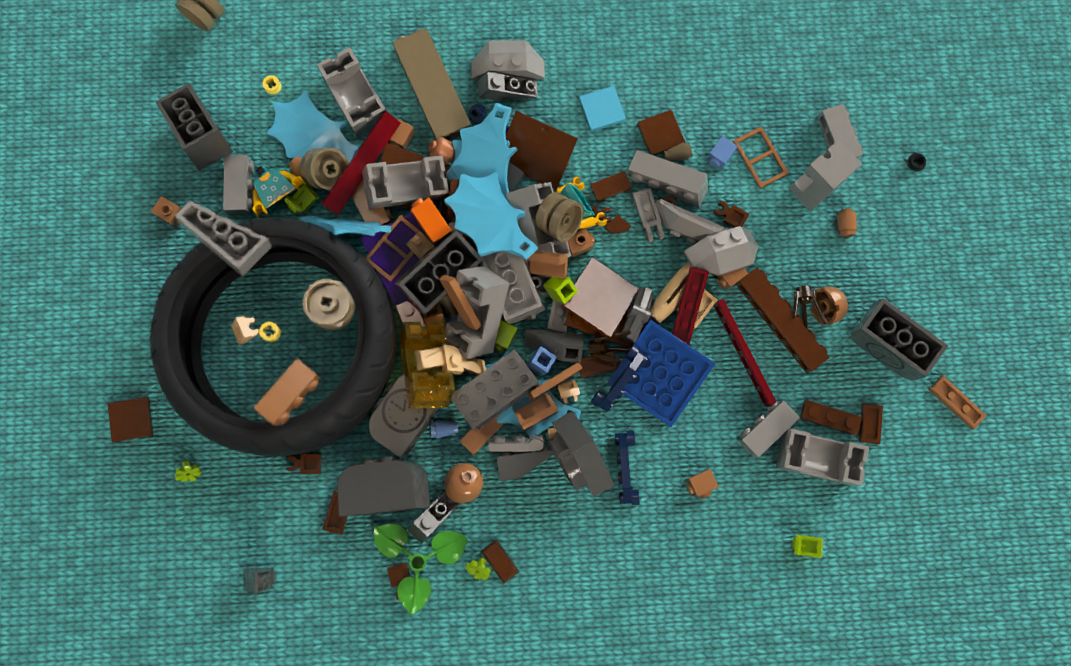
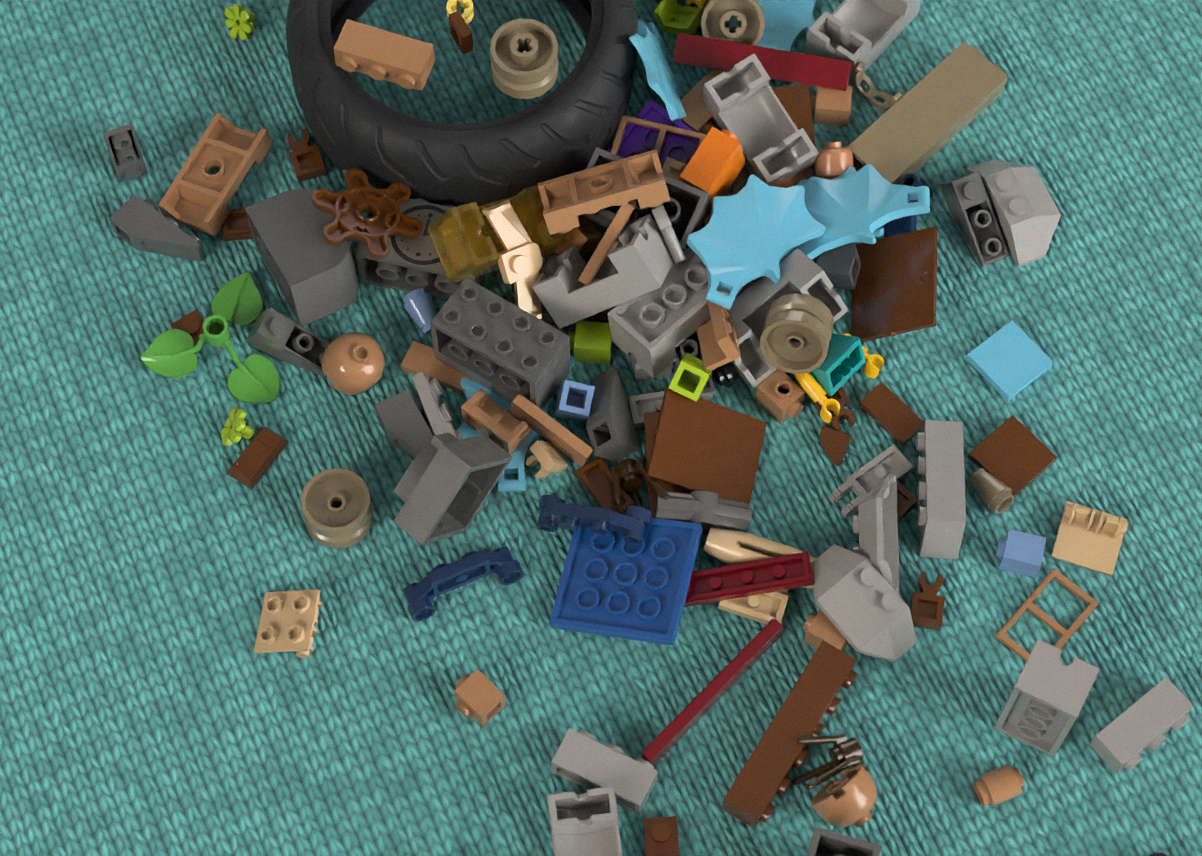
camera: 75 degrees right, 15 degrees down
none -> dark grey slope [109,194,204,262]
none -> medium nougat piece [158,113,273,236]
none -> tan hinge [254,589,322,658]
none -> dark tan wheel [301,468,374,549]
none -> reddish brown plate [312,169,423,260]
none -> reddish brown tile [448,10,473,54]
none -> medium nougat piece [537,149,670,235]
none -> light grey bar [652,205,685,263]
none -> dark tan cap [852,61,903,111]
none -> tan hinge [1051,501,1129,576]

